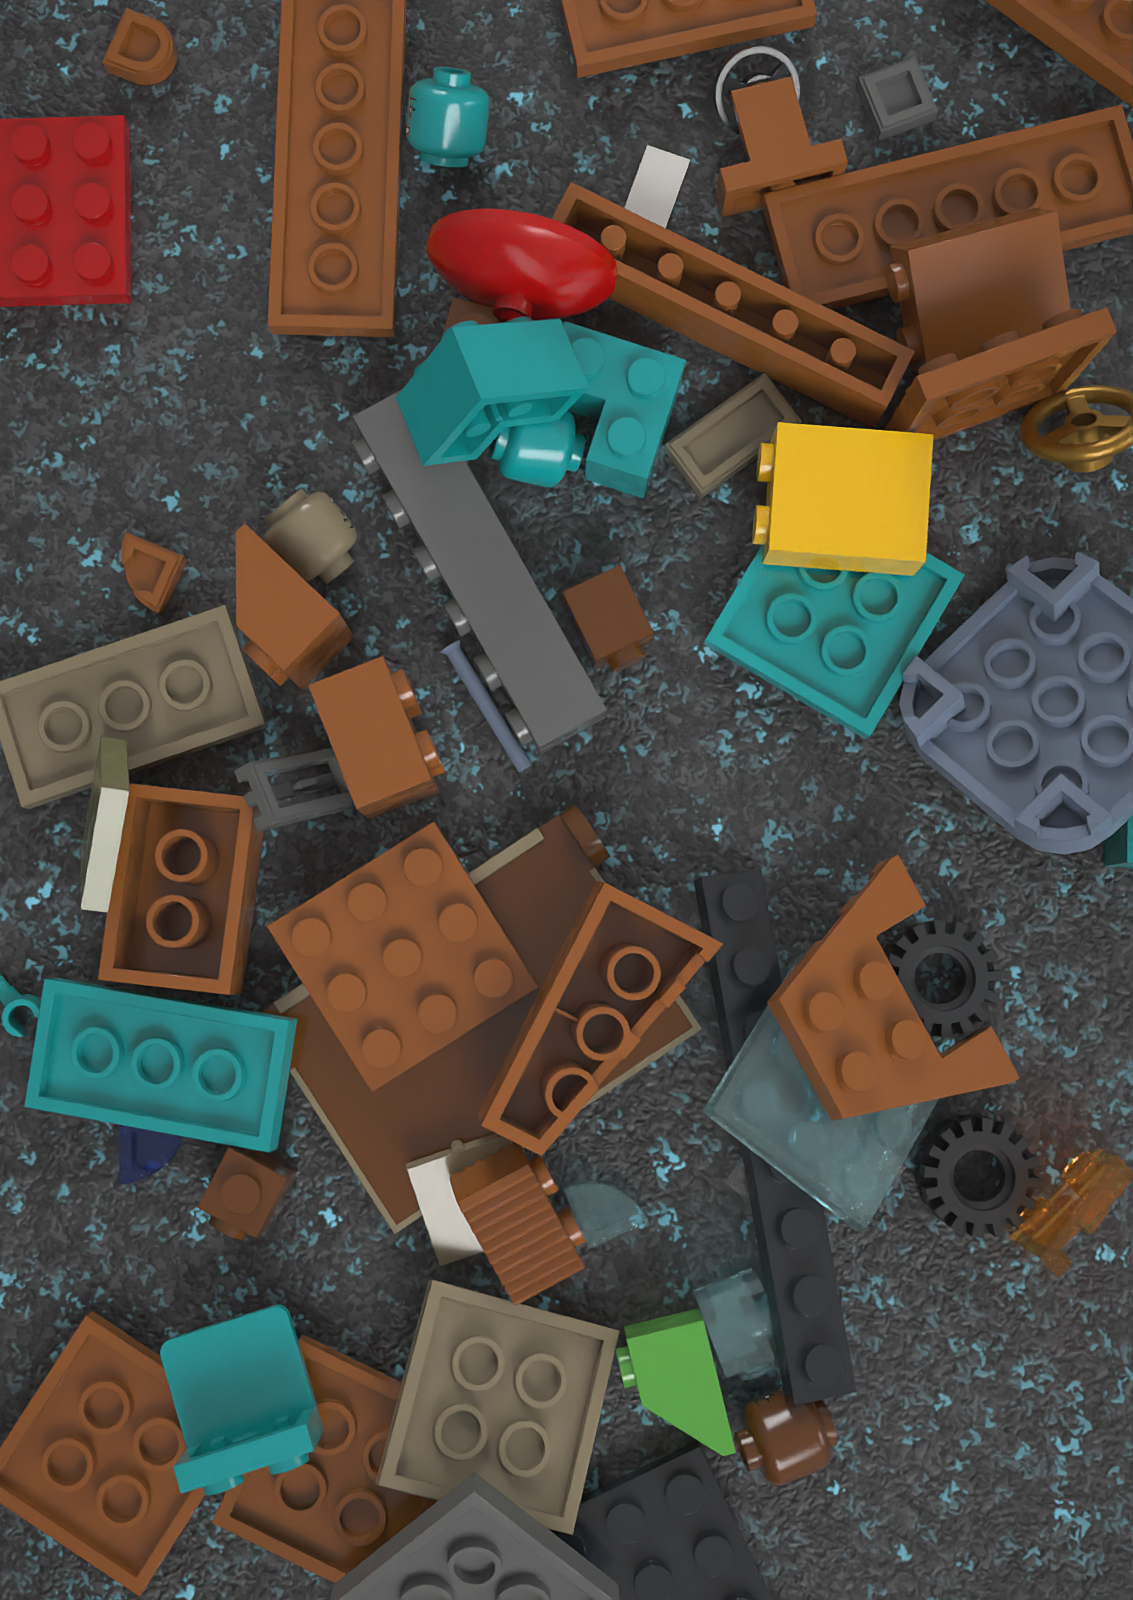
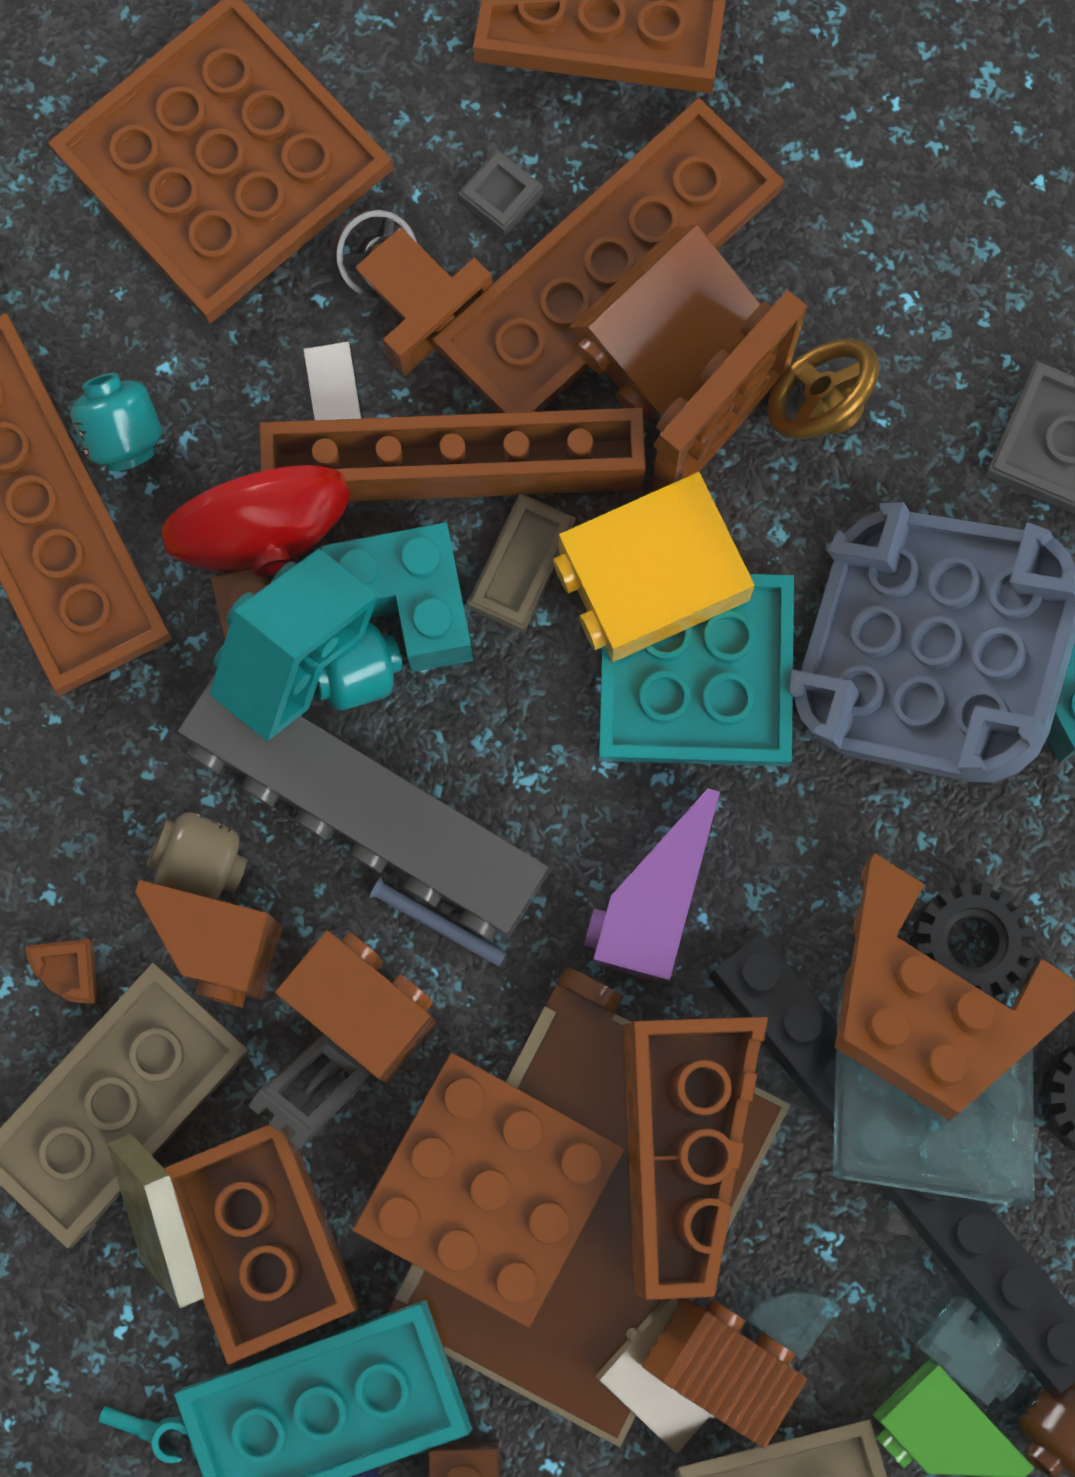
camera: 25 degrees left, 5 degrees down
reddish brown brick [562,565,654,672] -> none
none -> medium lavender slope [584,788,720,985]

